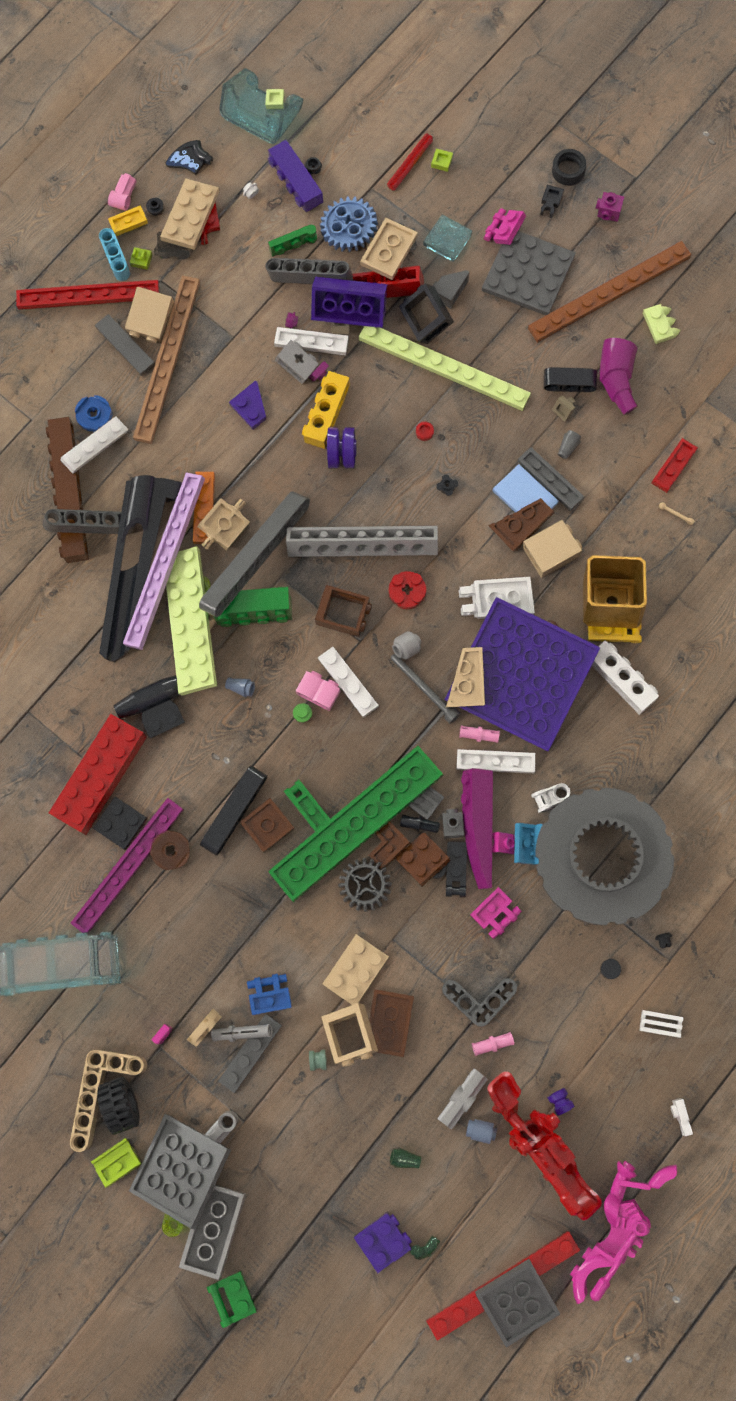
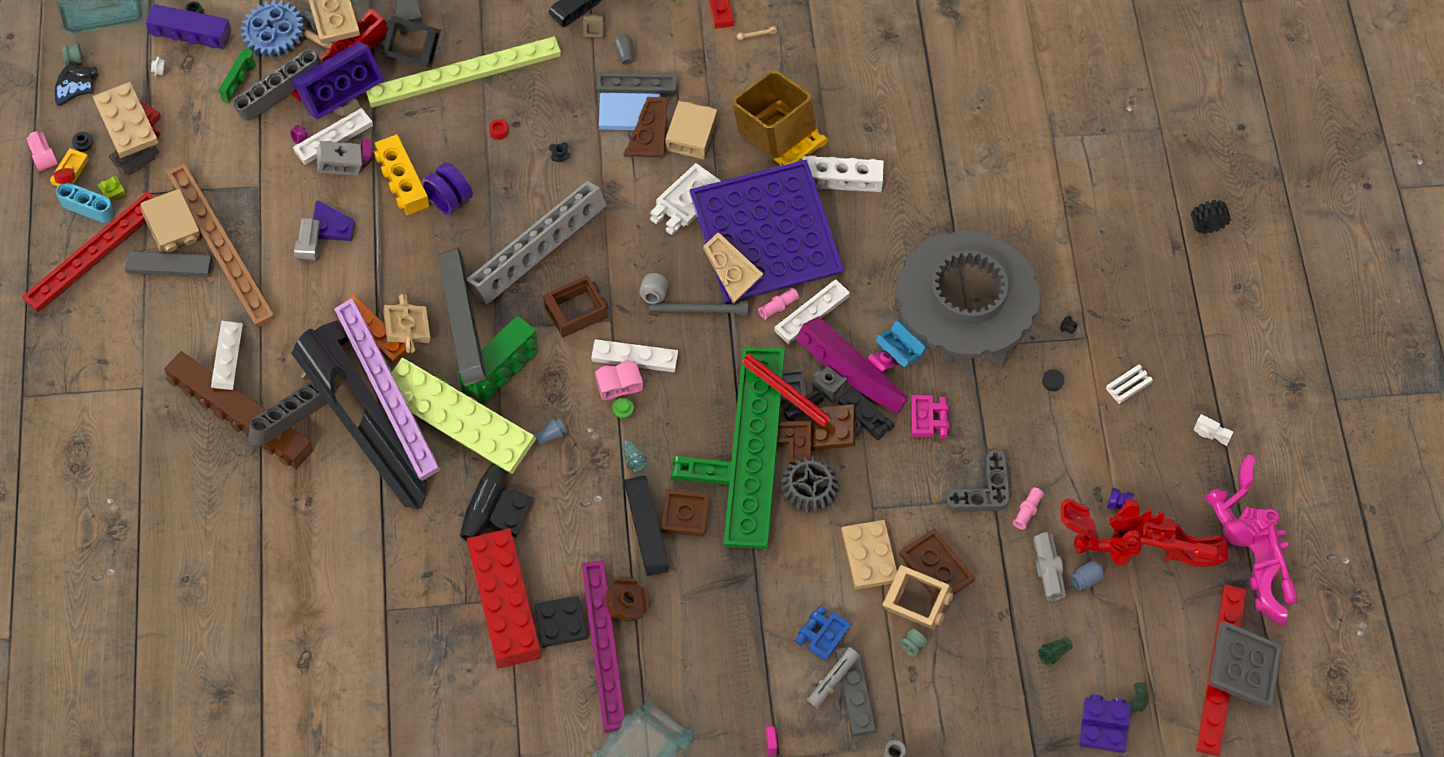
camera: 55 degrees left, 15 degrees down
blue plate [75,395,113,432] -> none
tan plate [187,1008,221,1047] -> none
red plate [389,571,426,609] -> none
white piece [531,783,570,813] -> none
none -> red tile [53,168,76,184]
none -> sand green wheel [62,43,83,65]
none -> light grey piece [294,218,320,261]
none -> clear light blue cone [621,440,647,472]
none -> red axle [742,354,831,426]

